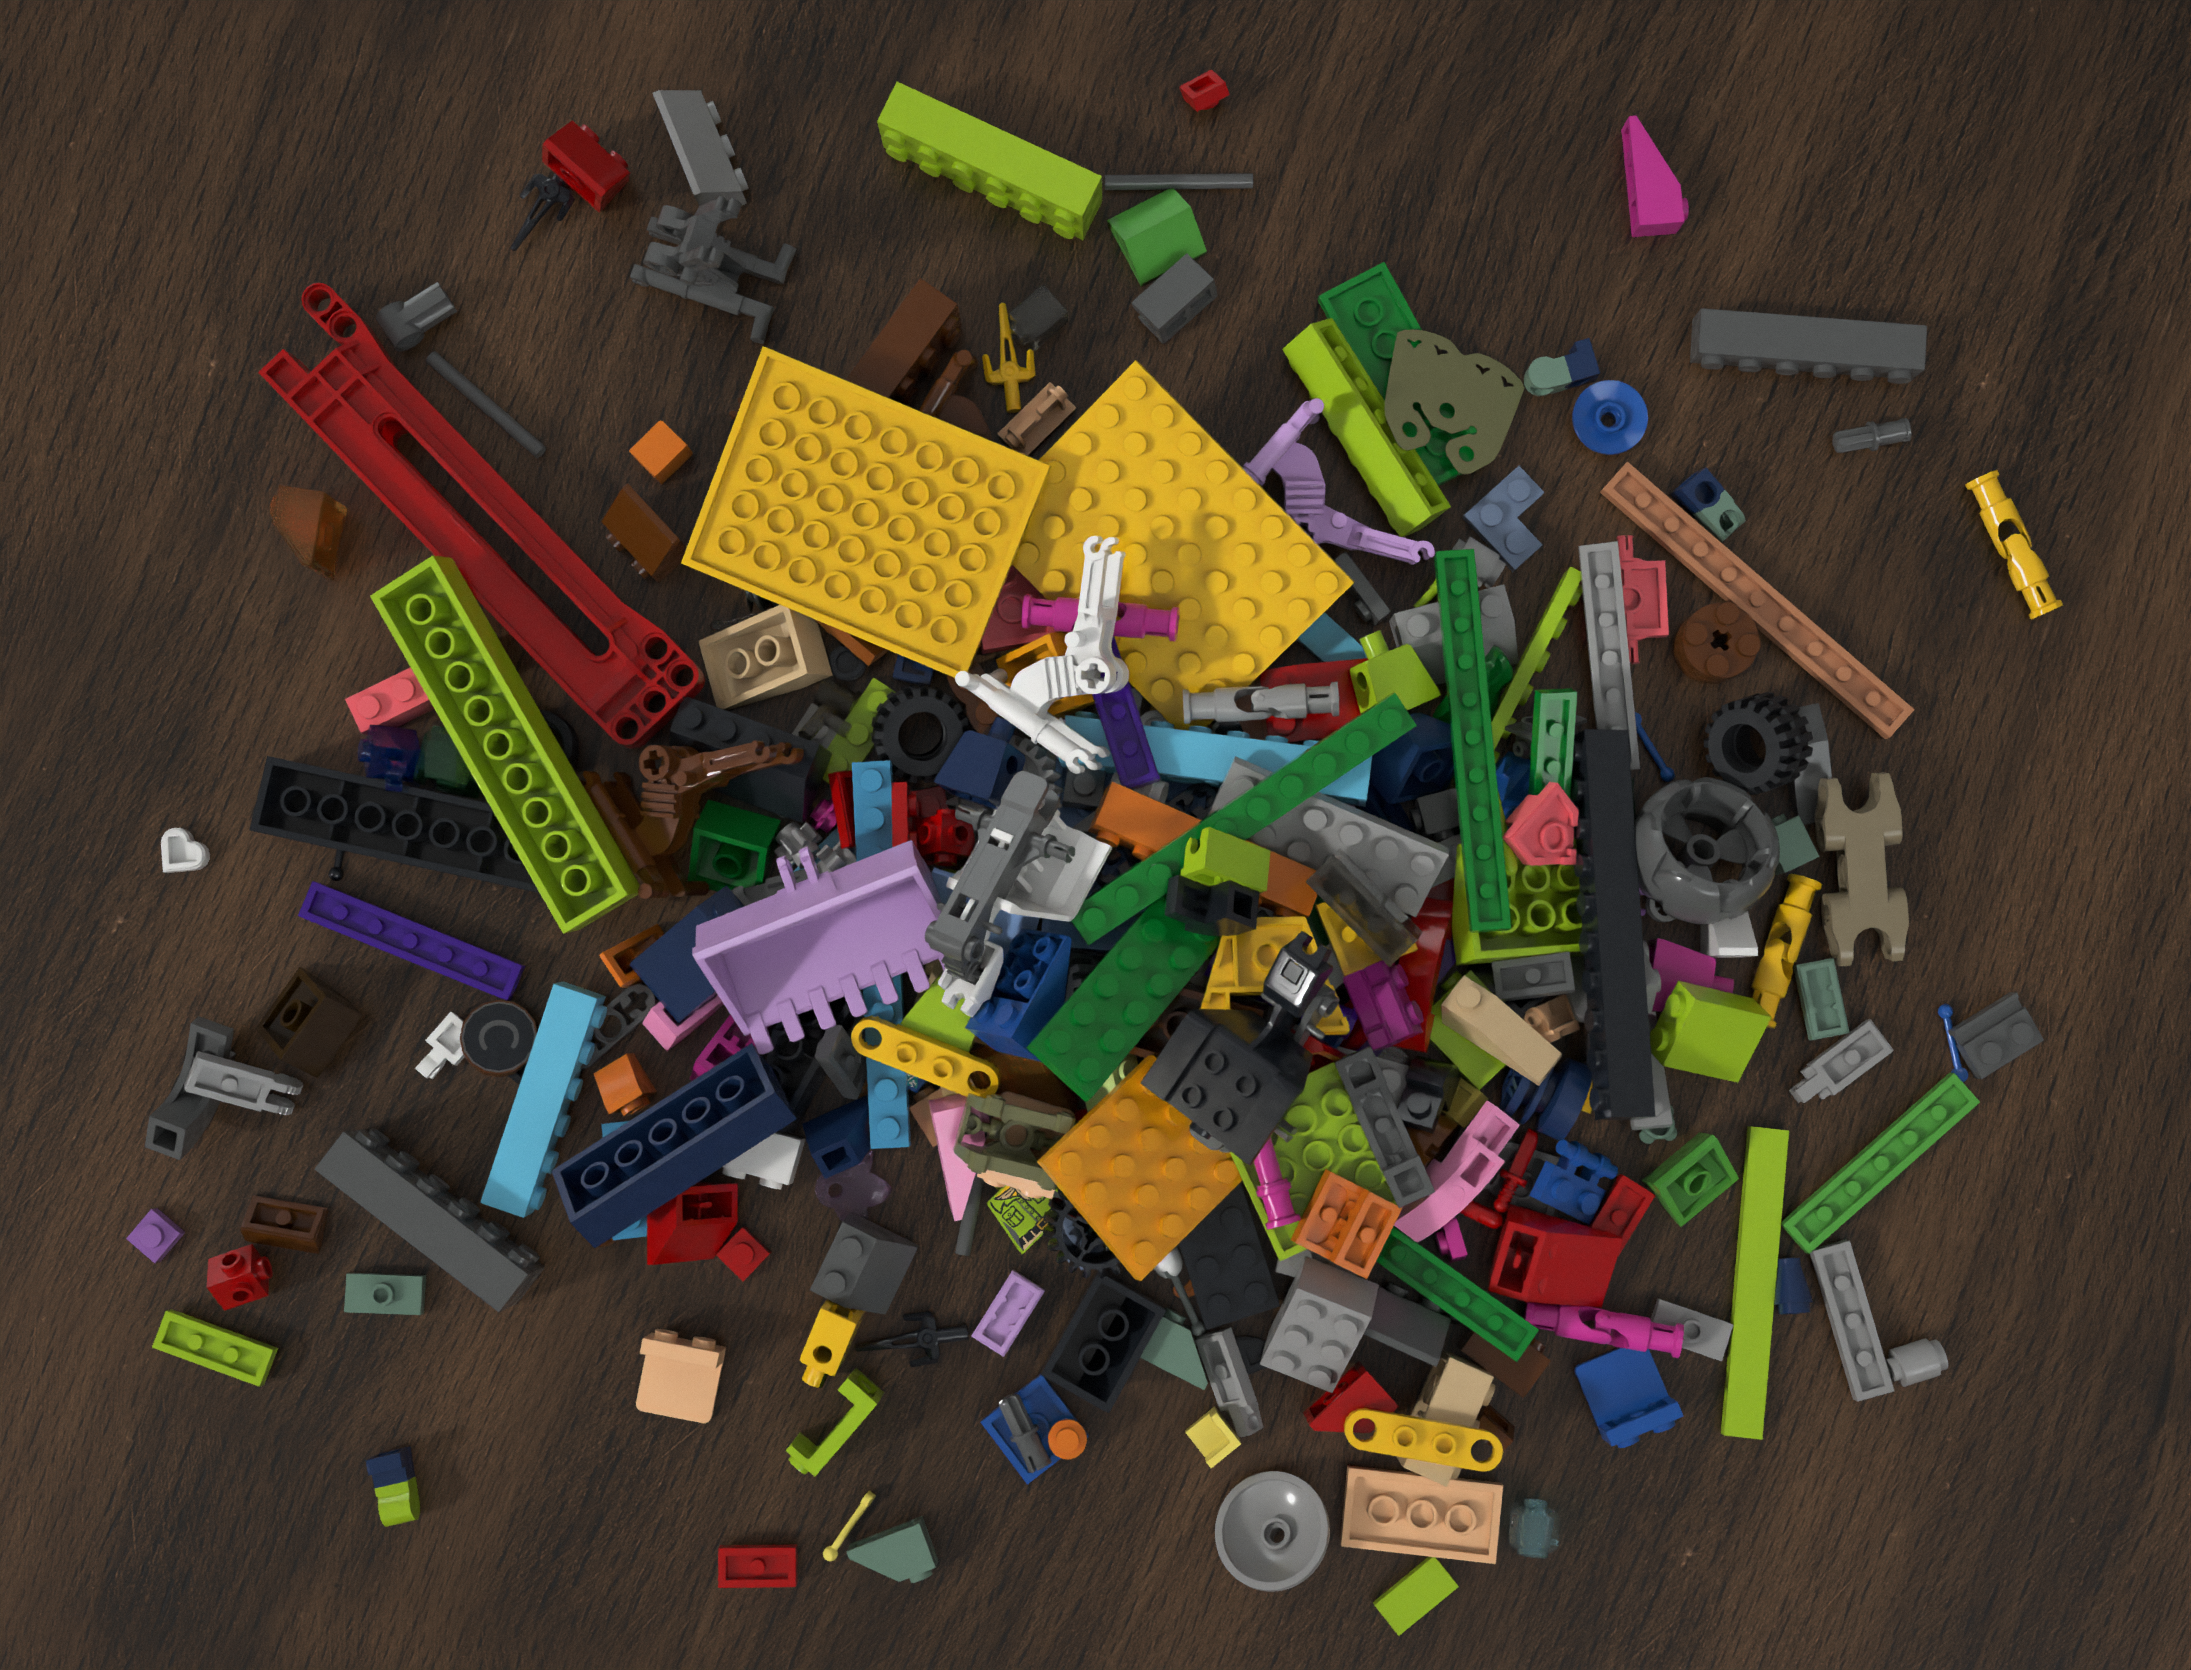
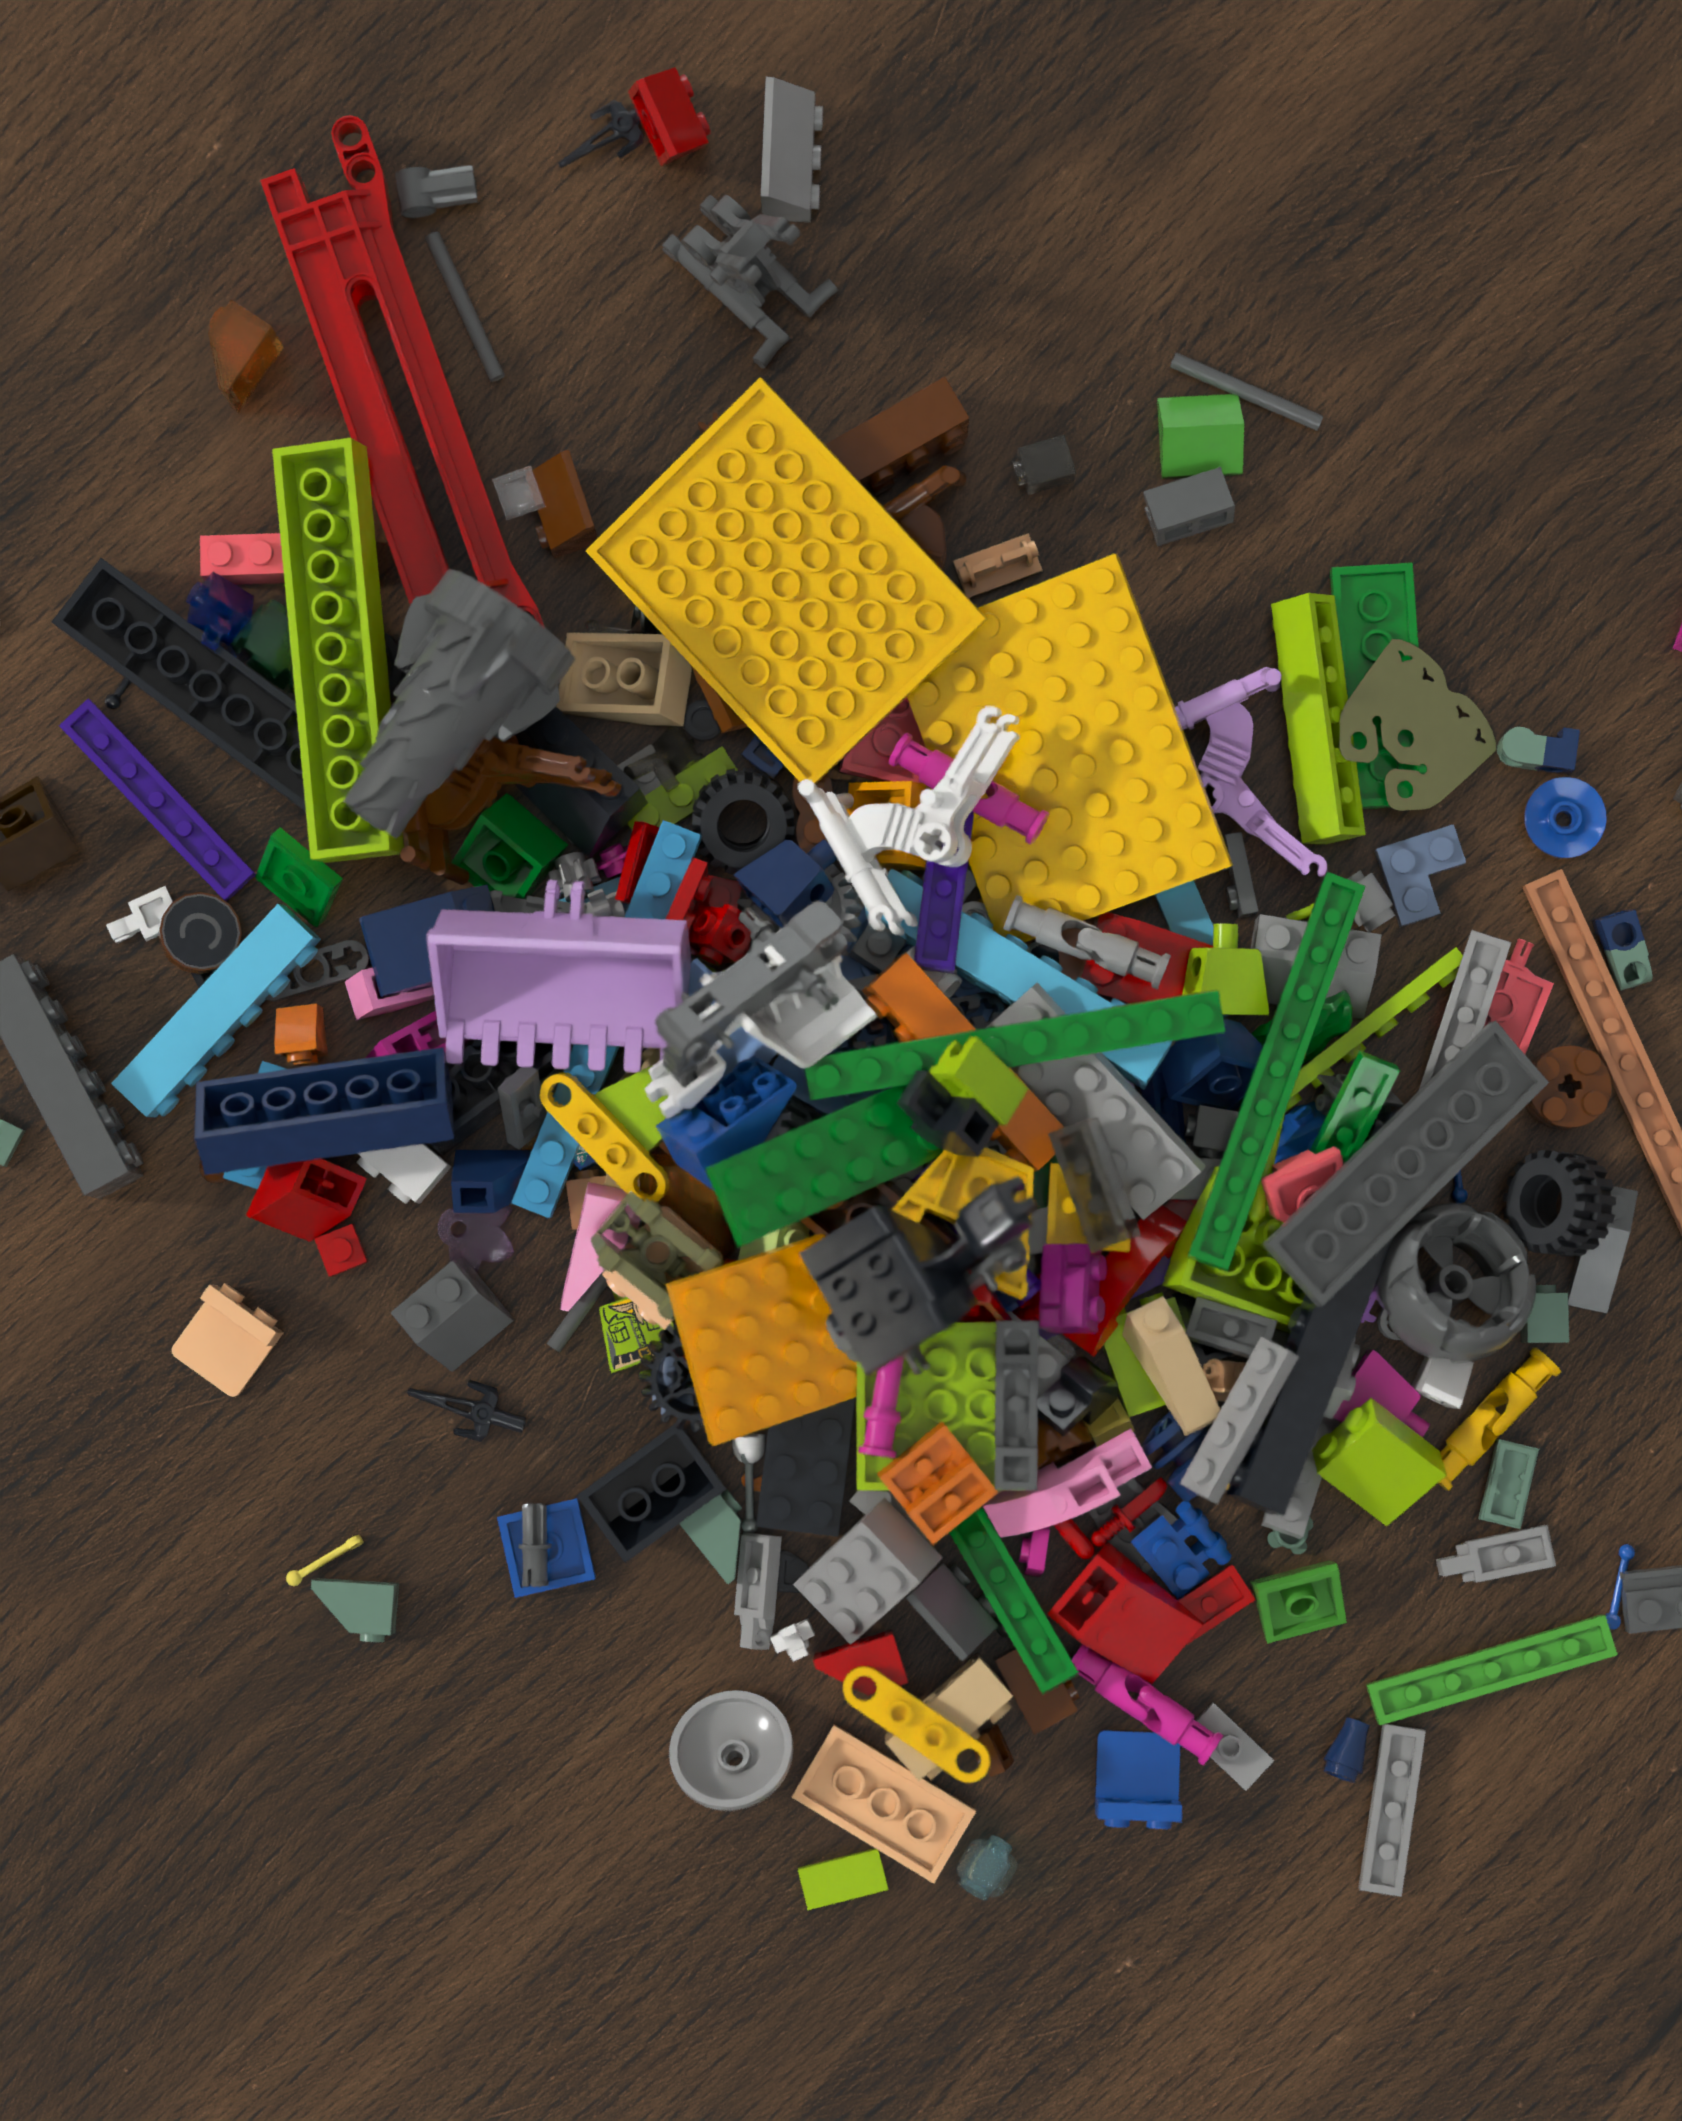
camera: 25 degrees right, 0 degrees up
orange slope [599,924,664,988] -> none
orange panel [629,421,693,485] -> none
red plate [718,1544,798,1588] -> none
lime panel [786,1368,884,1477] -> none
yellow torso [800,1299,866,1388] -> none
lime brick [877,82,1102,240] -> none
lavender plate [972,1269,1045,1357] -> none
yellow piece [982,303,1036,413] -> none
orange plate [1048,1419,1087,1459] -> none
red plate [1179,70,1230,112] -> none
light yellow panel [1185,1406,1241,1468] -> none
lime tile [1721,1126,1789,1440] -> none
dark tan piece [1814,772,1909,966] -> none
light grey brick [1885,1338,1948,1387] -> none
none -> green tile [255,827,343,928]
none -> dark grey cone [344,569,575,839]
none -> clear plate [492,465,545,520]
none -> white plate [770,1618,815,1662]
none -> light grey plate [1180,1337,1298,1504]
none -> dark grey plate [1263,1021,1549,1306]

